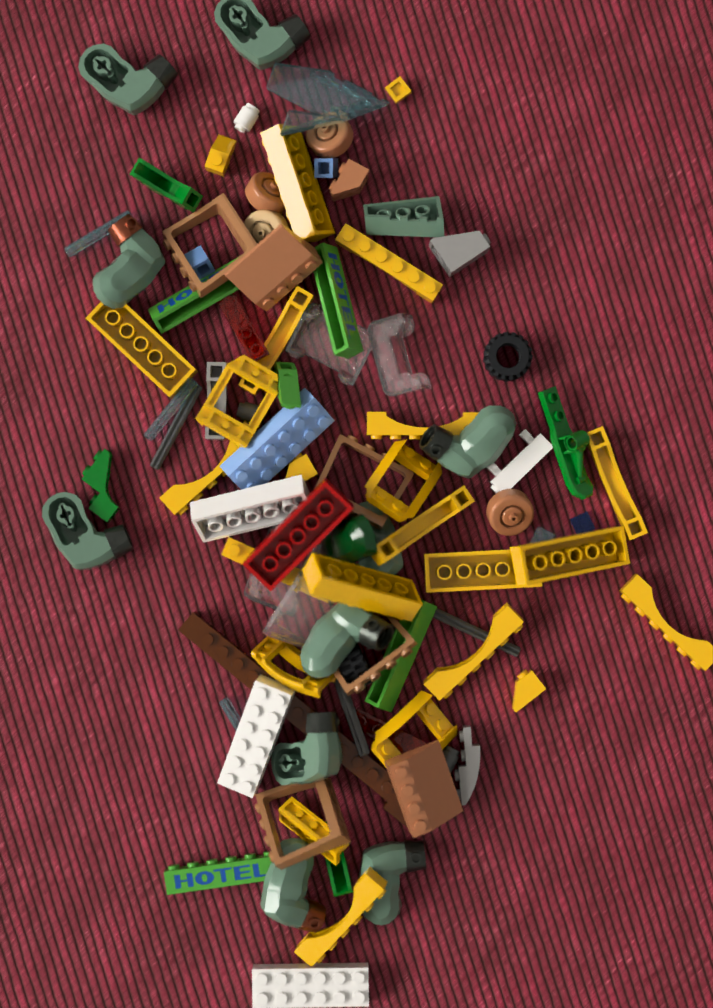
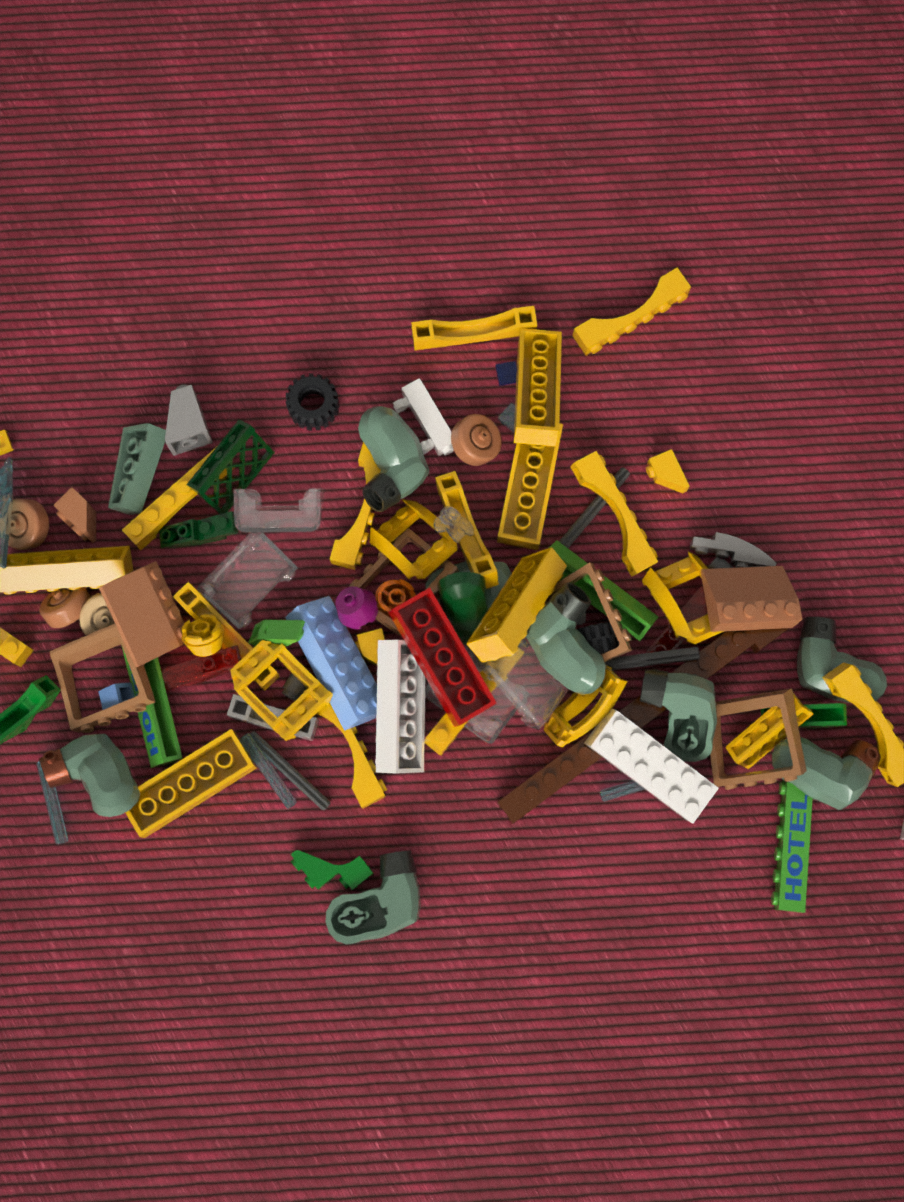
camera: 80 degrees left, 10 degrees down
bright green brick [313,243,363,359] -> none
medium blue brick [314,158,338,178] -> none
green piece [538,386,593,500] -> none
none -> dark green slope [159,511,239,549]
none -> yellow cone [181,614,224,657]
none -> dark green fence [186,419,275,514]
none -> magenta cone [336,586,378,630]
none -> orange cone [375,579,416,619]
none -> clear plate [434,506,474,543]

